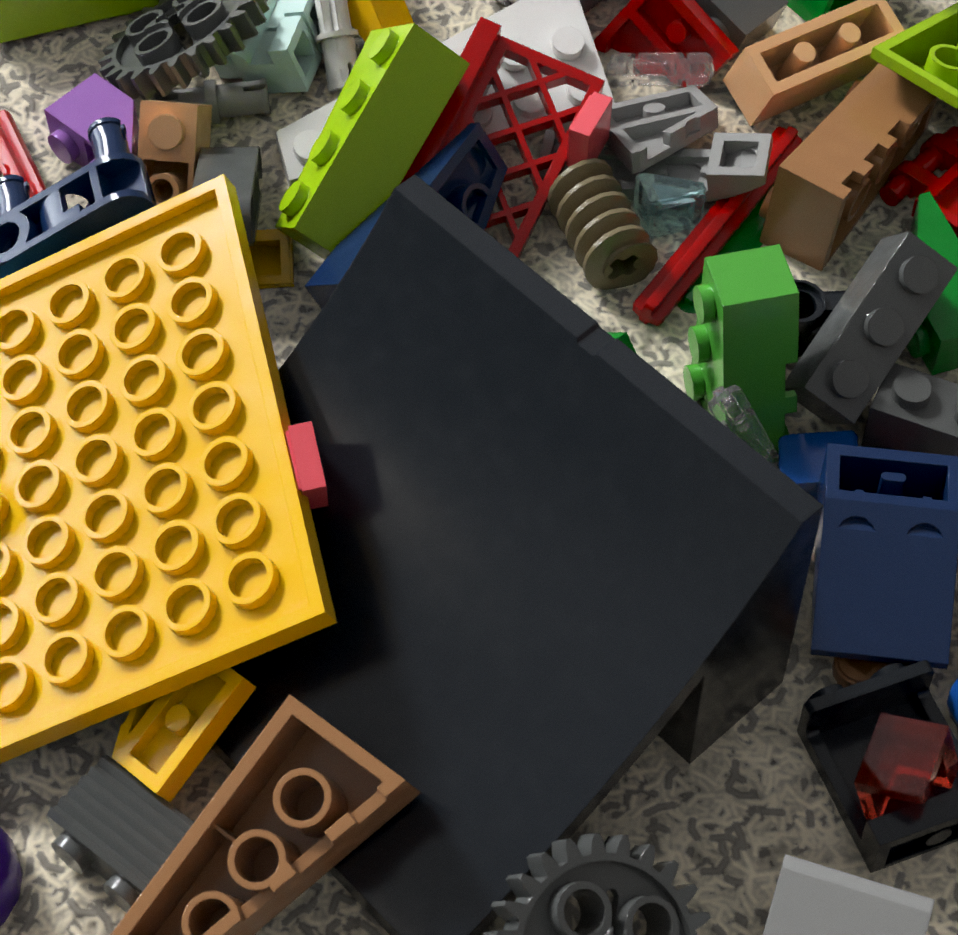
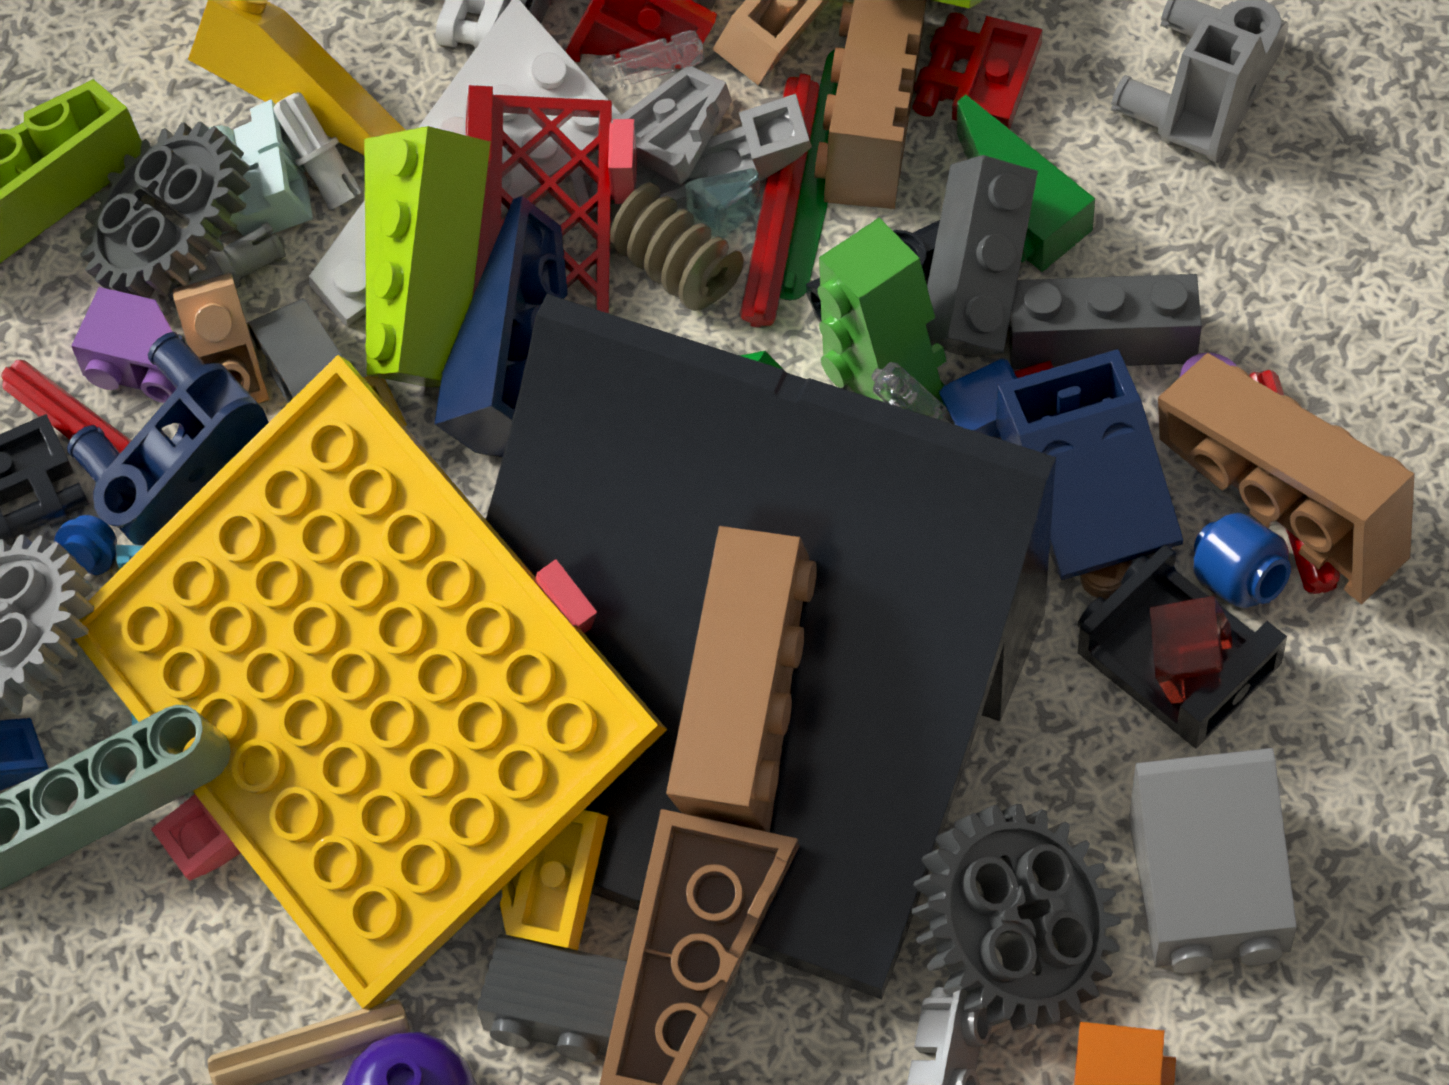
camera: 20 degrees left, 5 degrees up
none -> medium nougat wedge [666,526,817,833]

